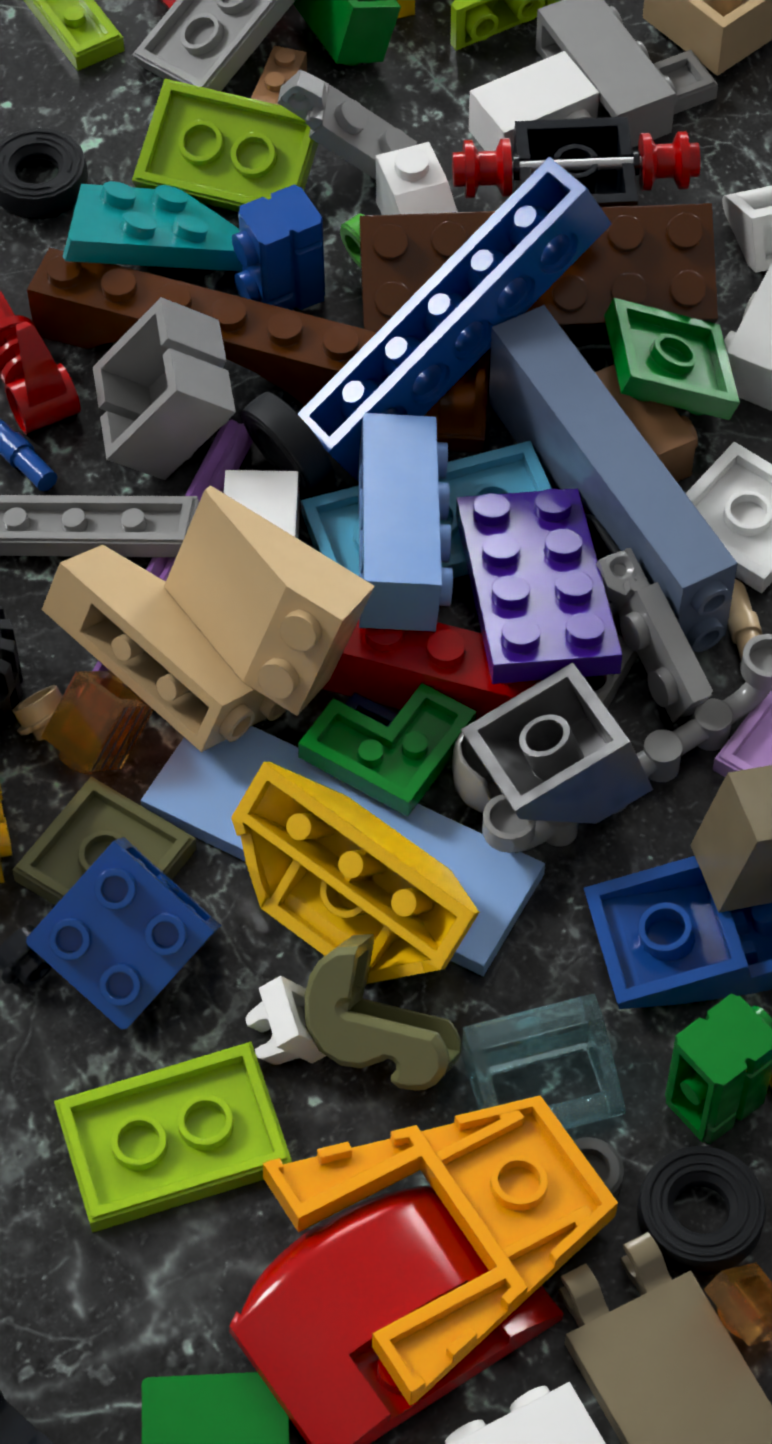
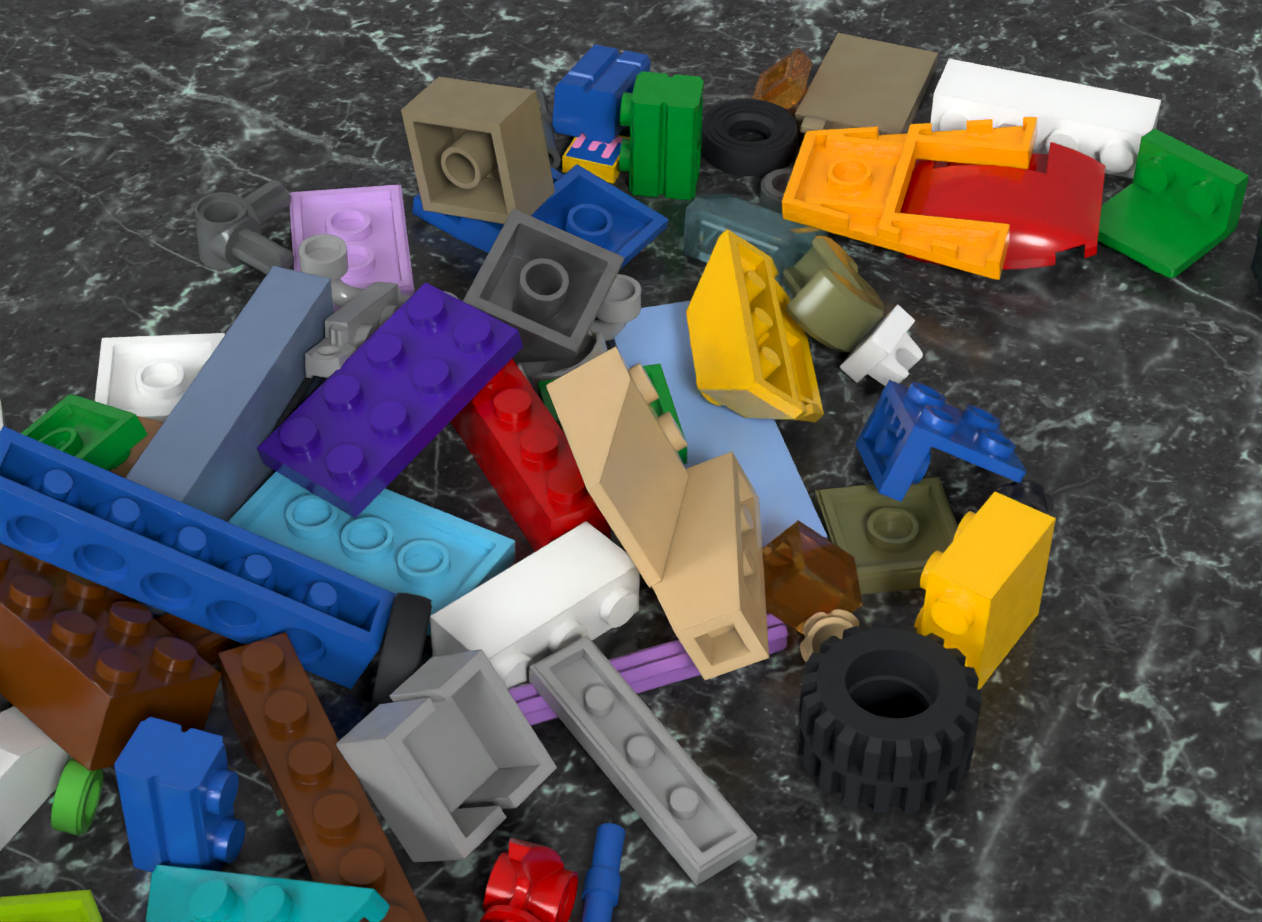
camera: 135 degrees left, 15 degrees down
lime tile [54,1042,292,1233] -> none
medium blue brick [358,413,453,632] -> none

